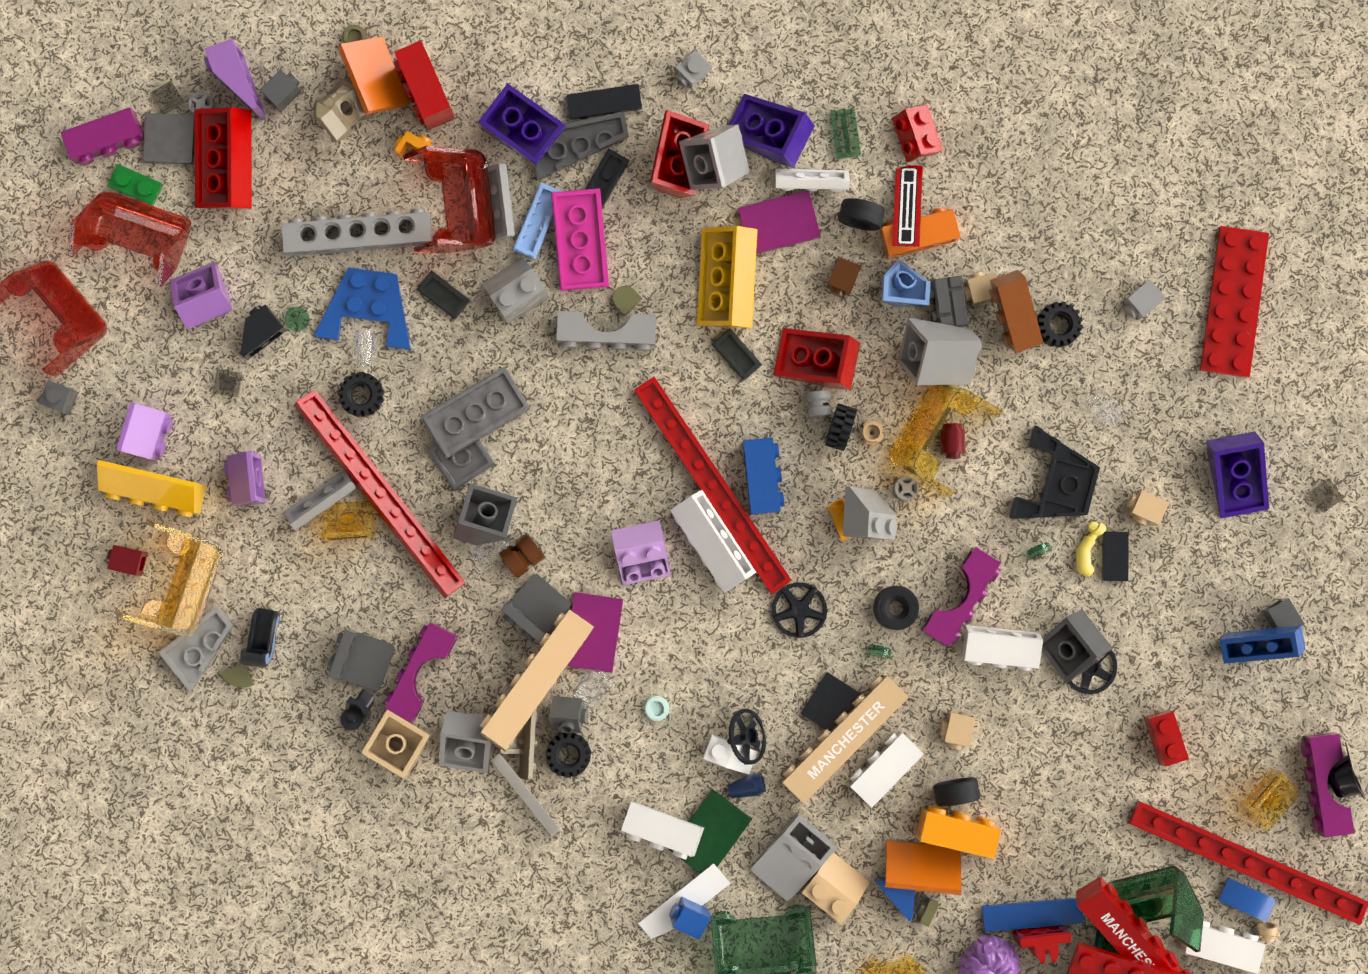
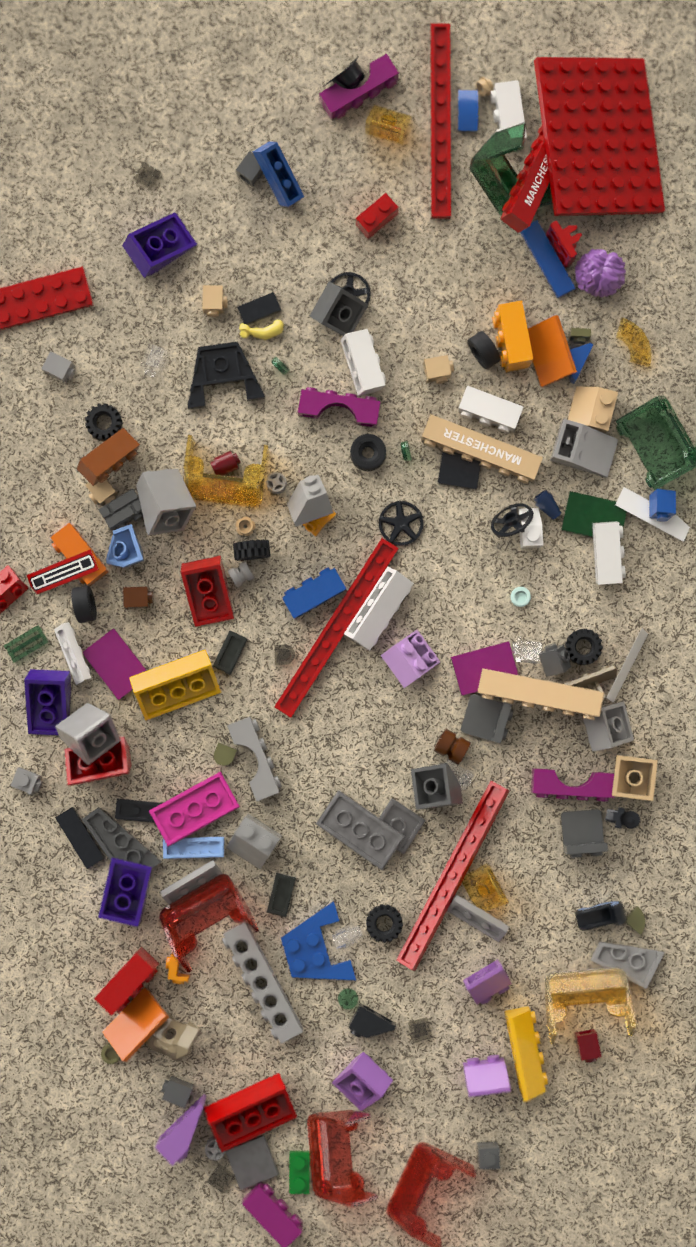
camera: 115 degrees left, 0 degrees up
none -> clear smoke tile [275,645,295,665]

